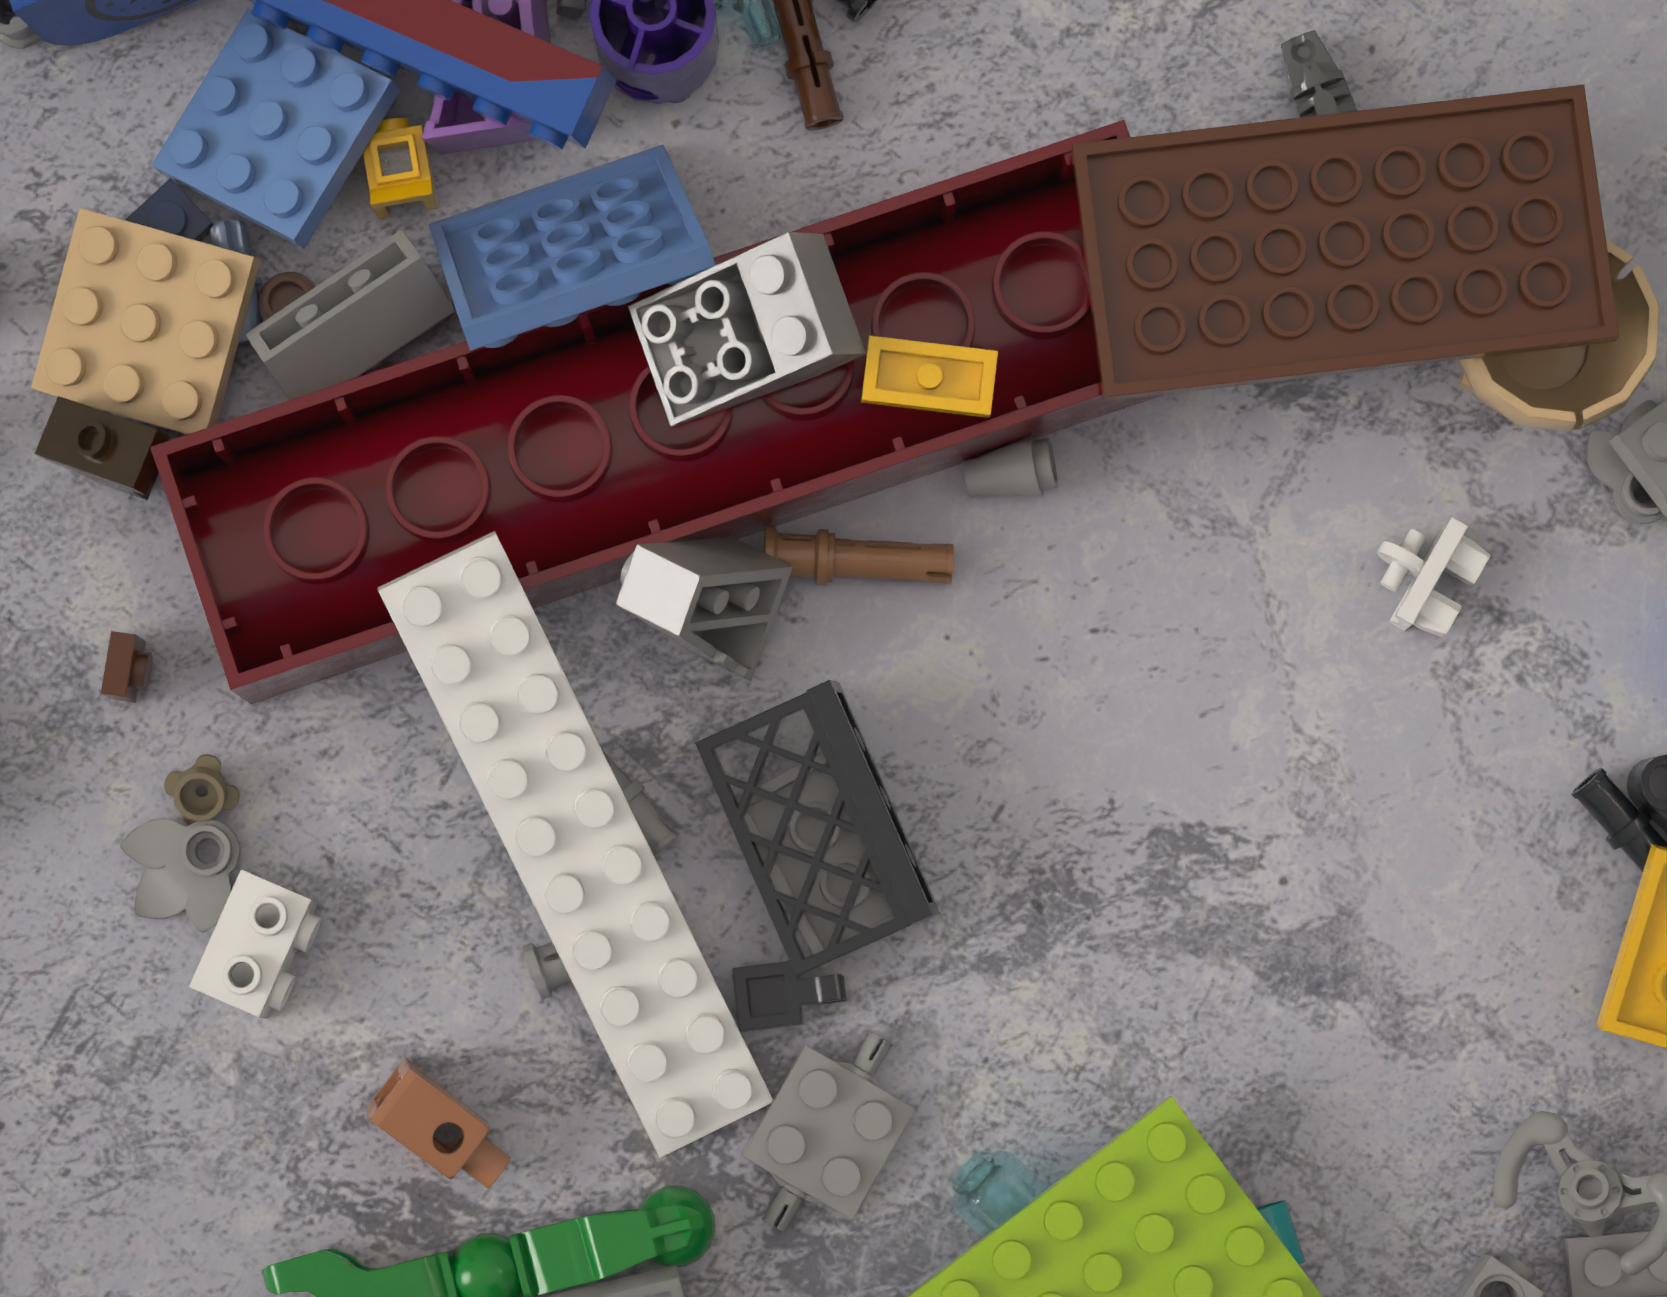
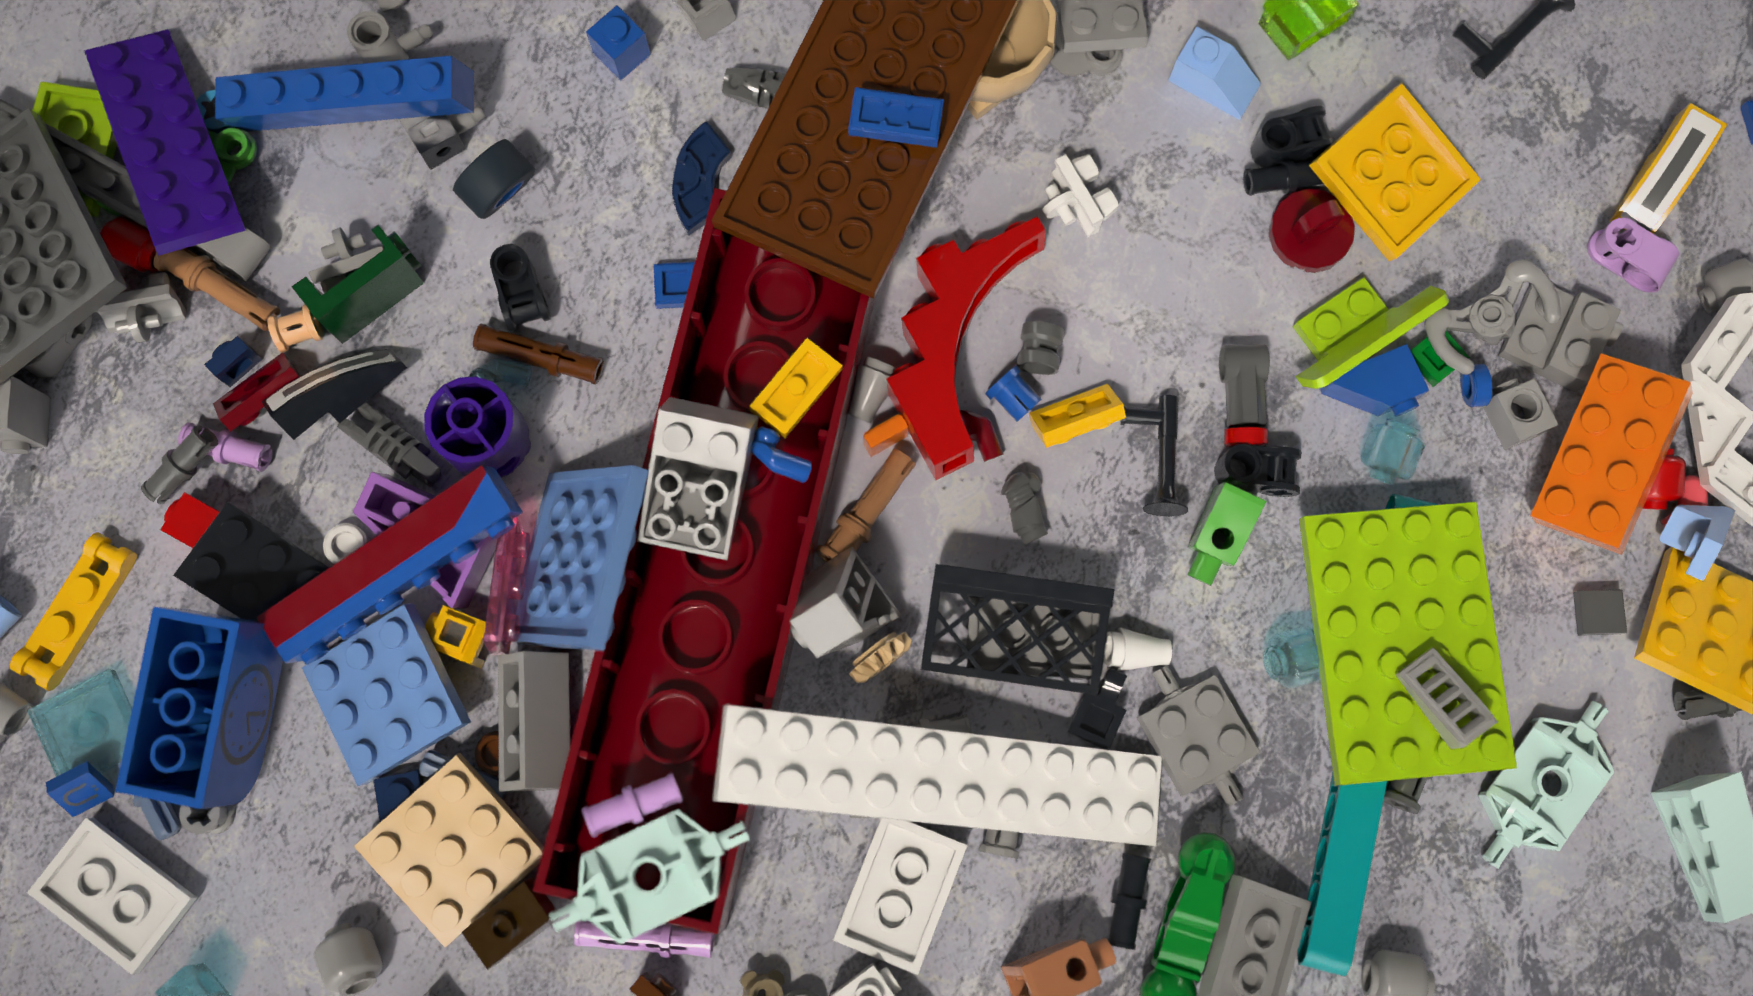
camera: 60 degrees left, 5 degrees down
none -> clear pink plate [483,516,530,656]
none -> light aqua plate [549,809,750,944]
none -> lavender pin [574,920,715,958]
none -> lavender pin [582,773,683,837]
none -> blue tile [654,262,695,309]
none -> dark blue tile [672,121,732,236]
none -> blue arm [751,427,812,483]
none -> white plate [833,818,967,975]
none -> blue plate [848,87,944,148]
none -> tan gear [849,631,912,683]
none -> orange tile [863,414,909,457]
none -> red arch [886,216,1046,480]
none -> dark red arm [960,410,1004,462]
none -> blue bush [985,365,1042,422]
none -> dark grey arm [1001,472,1048,545]
none -> dark grey wheel [1016,321,1064,375]
none -> yellow plate [1029,383,1126,448]
none -> white cone [1104,628,1172,672]
none -> black pin [1107,853,1151,950]
none -> black piece [1120,395,1189,517]
none -> bright green torso [1187,482,1267,586]
none -> black piece [1214,444,1302,497]
none -> dark grey piece [1219,345,1270,428]
none -> red tile [1224,427,1268,448]
none -> dark red tile [1268,189,1355,273]
none -> lime plate [1293,277,1449,389]
none -> blue slope [1319,344,1429,417]
none -> clear light blue head [1360,418,1425,486]
none -> green plate [1410,331,1470,387]
none -> blue tile [1460,363,1492,407]

